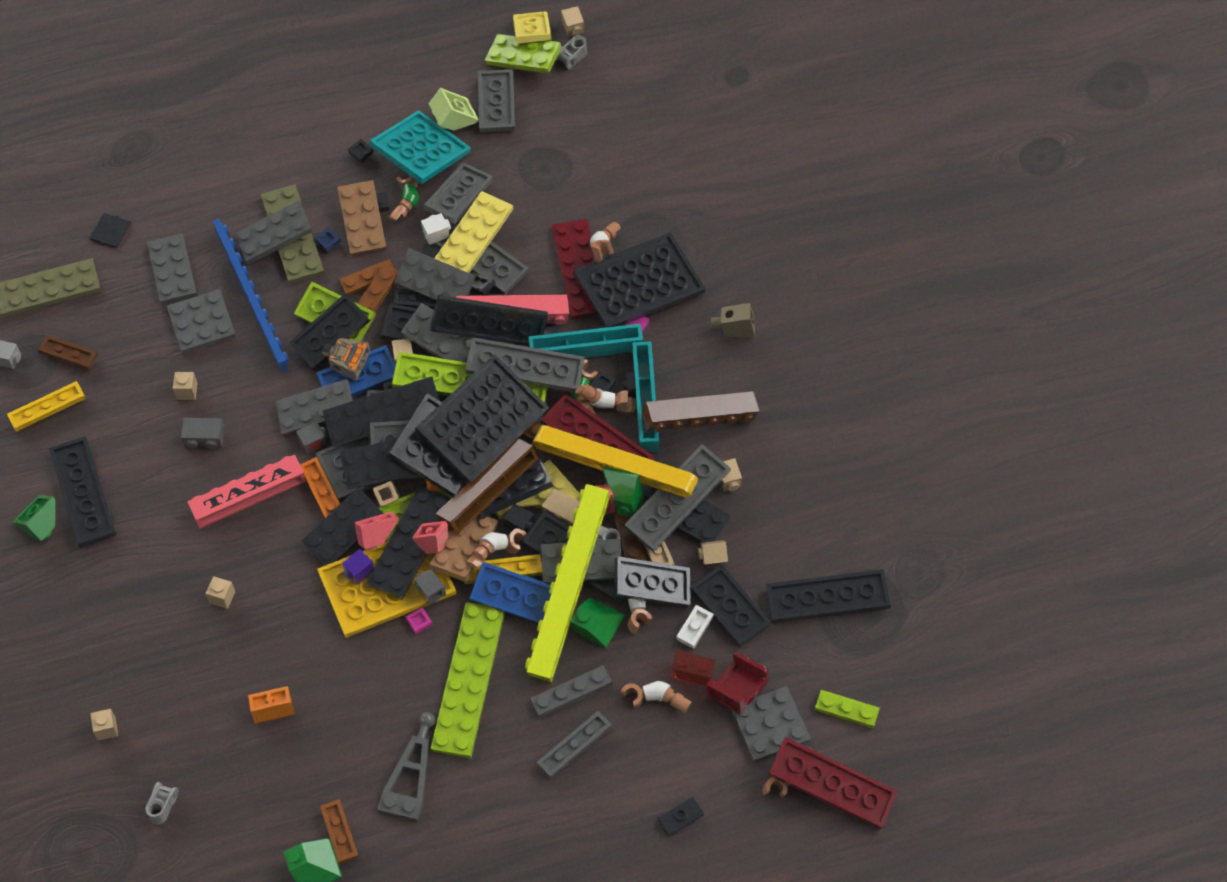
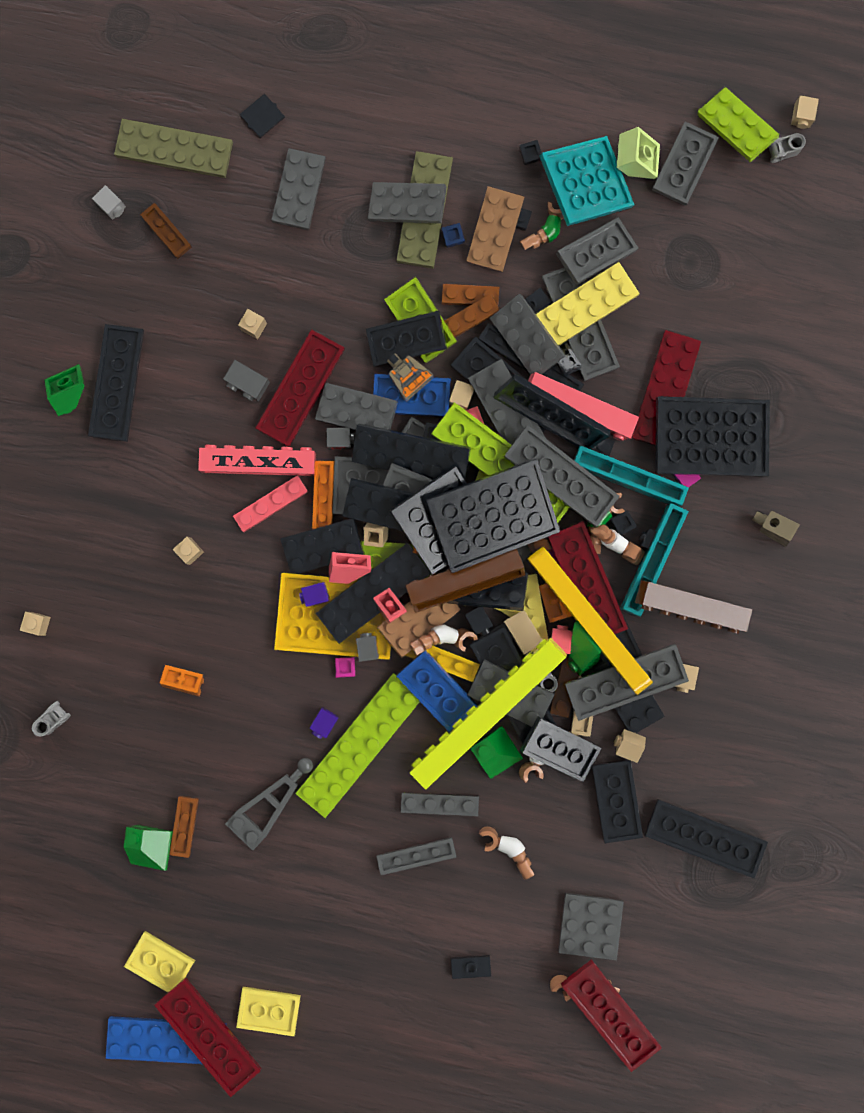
camera: 25 degrees right, 25 degrees up
yellow plate [7,381,86,432] -> none
dark grey plate [167,289,236,354] -> none
blue plate [213,219,289,373] -> none
white brick [421,213,451,245] -> none
light yellow tile [513,11,551,43] -> none
nougat piece [590,222,621,262] -> none
clear red brick [672,650,716,686] -> none
white plate [676,605,714,649] -> none
dark red panel [706,652,769,715] -> none
lime plate [815,690,880,729] -> none
none -> coral plate [233,475,308,532]
none -> dark red plate [256,329,345,447]
none -> dark purple brick [310,707,339,739]
none -> orange hinge [539,584,572,623]

